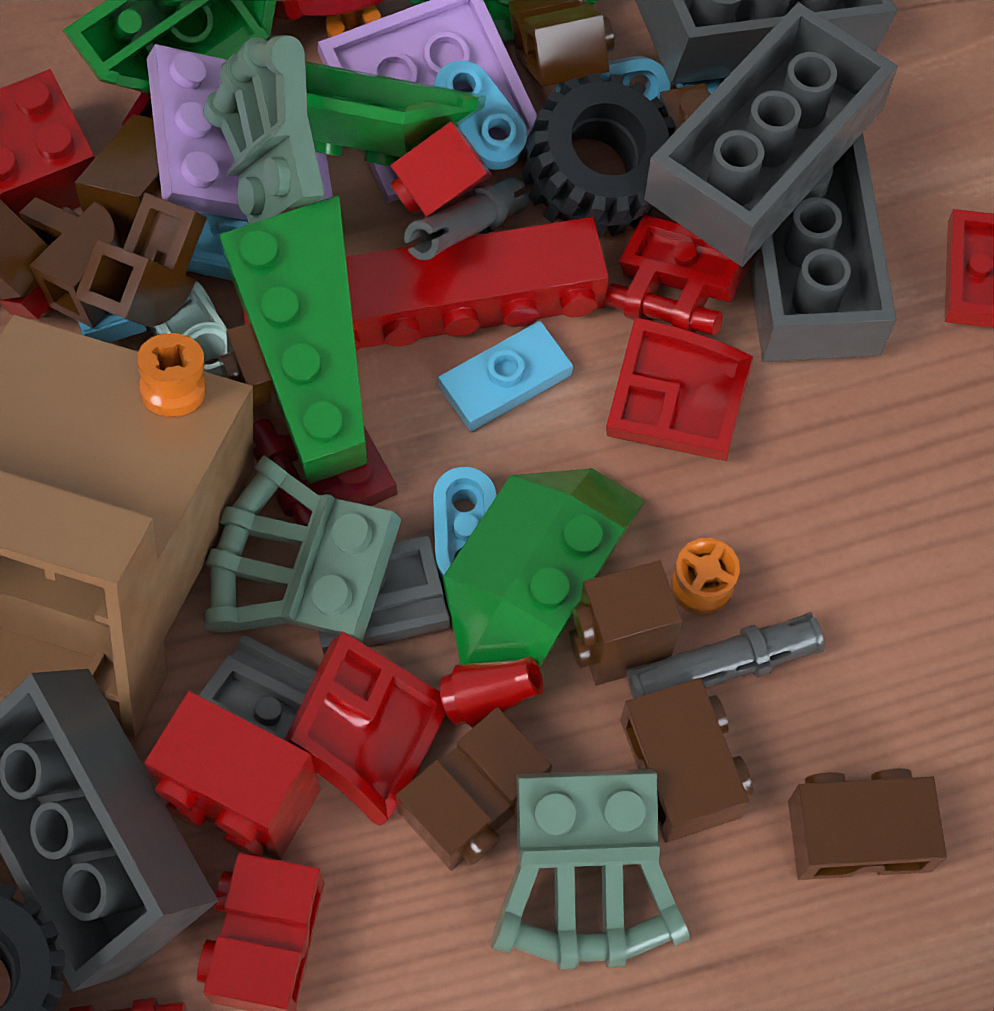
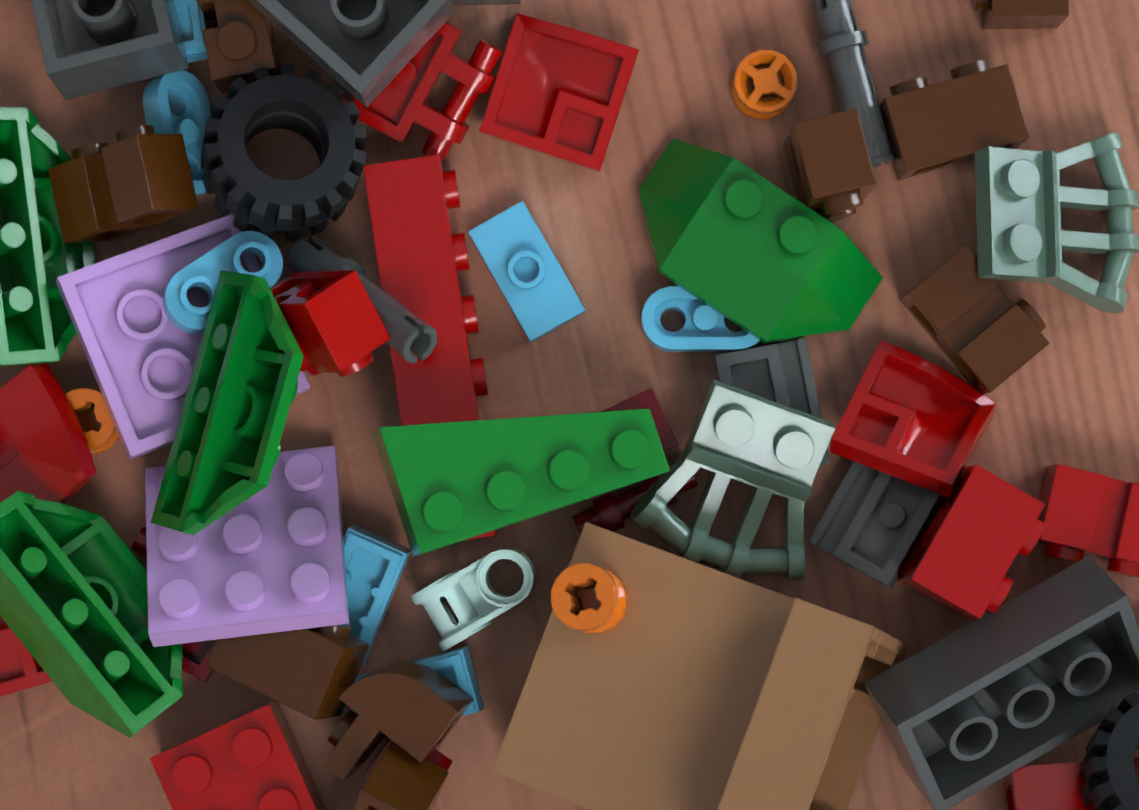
camera: 90 degrees left, 20 degrees up
reddish brown brick [74,193,207,327] -> none
sand green plate [203,35,325,225] -> none
reddish brown plate [219,323,272,407] -> none
red cone [440,656,544,728] -> none

